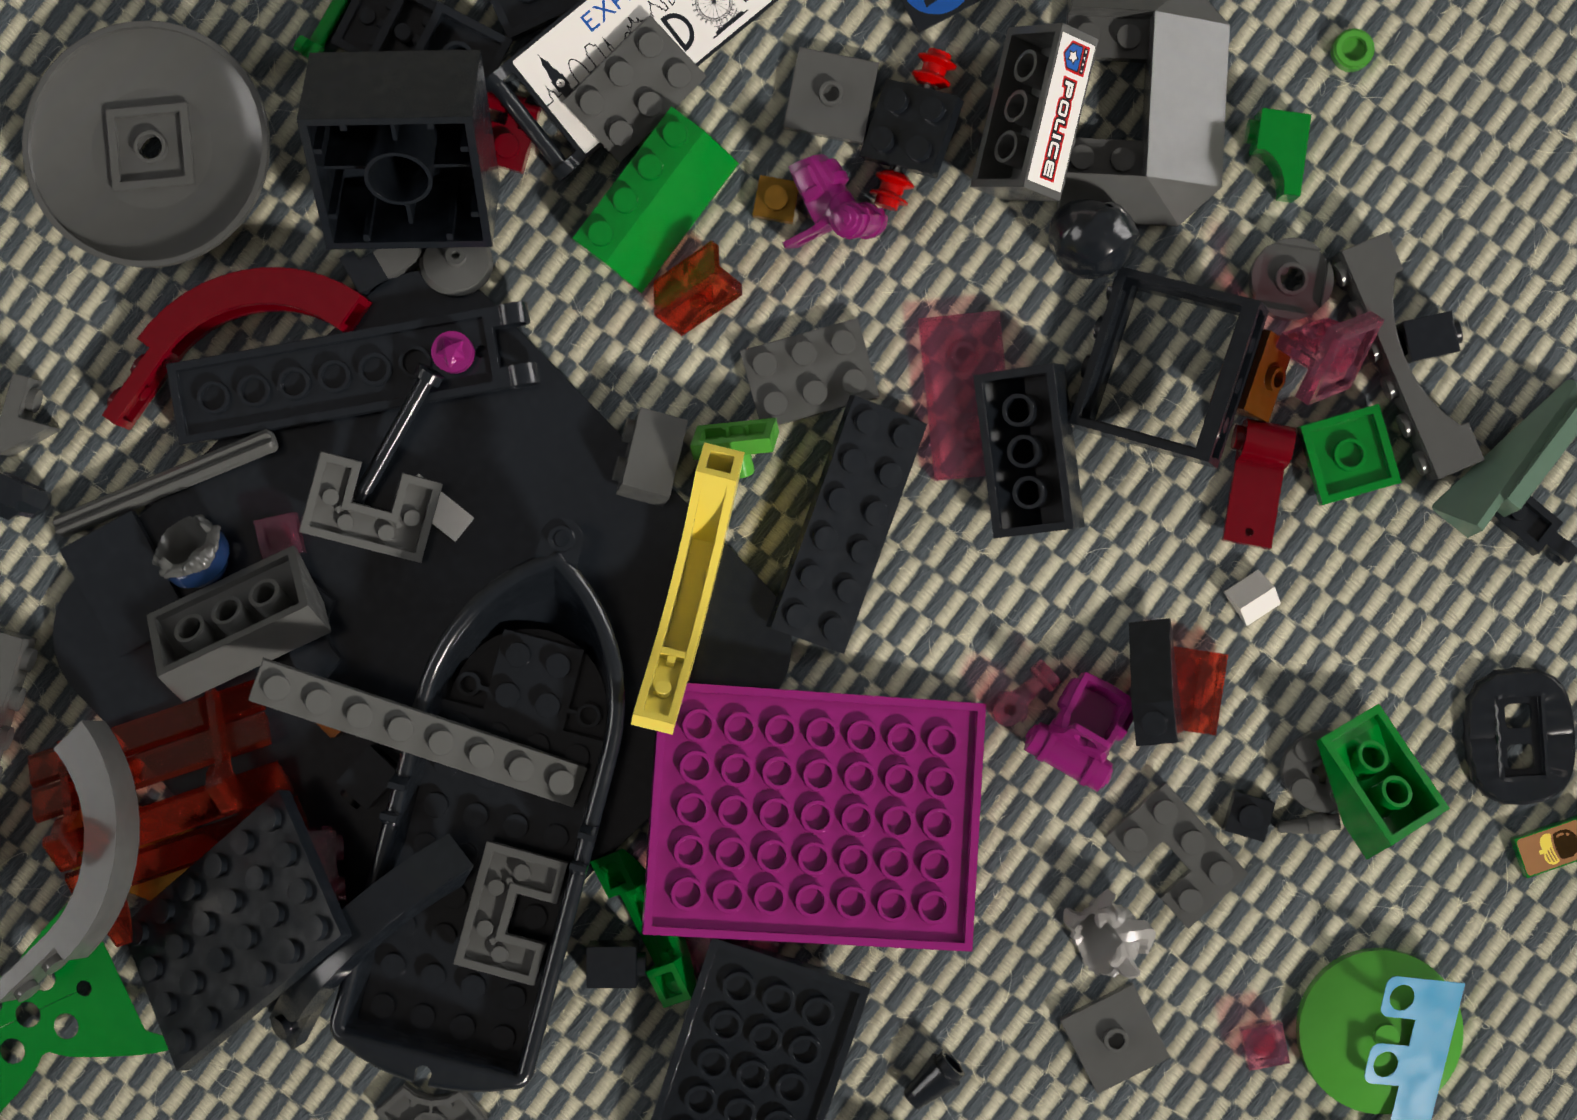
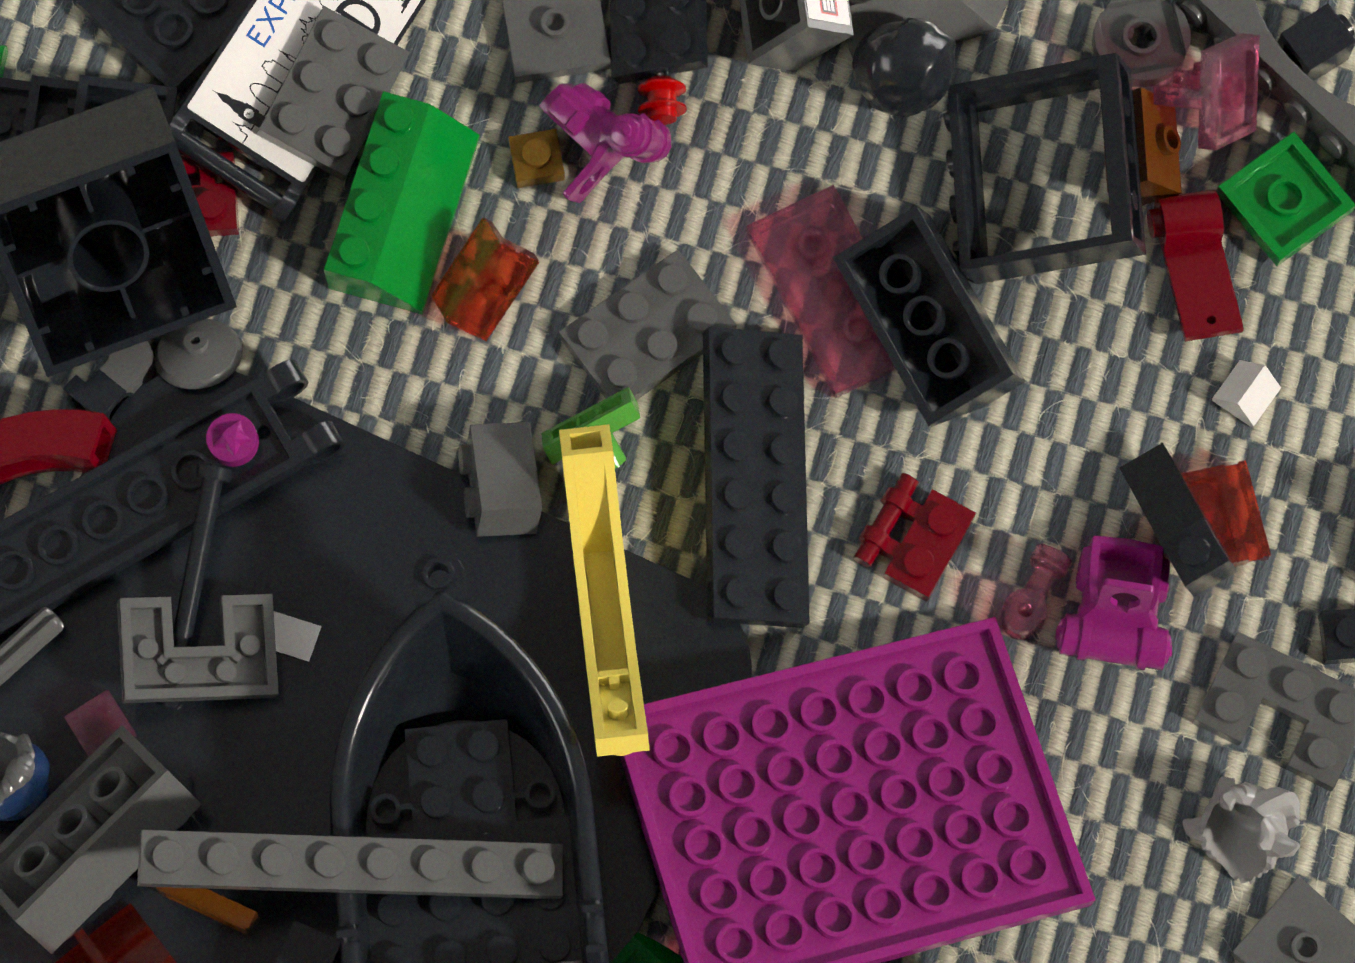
camera: 25 degrees left, 15 degrees down
none -> dark red plate [853,473,976,602]

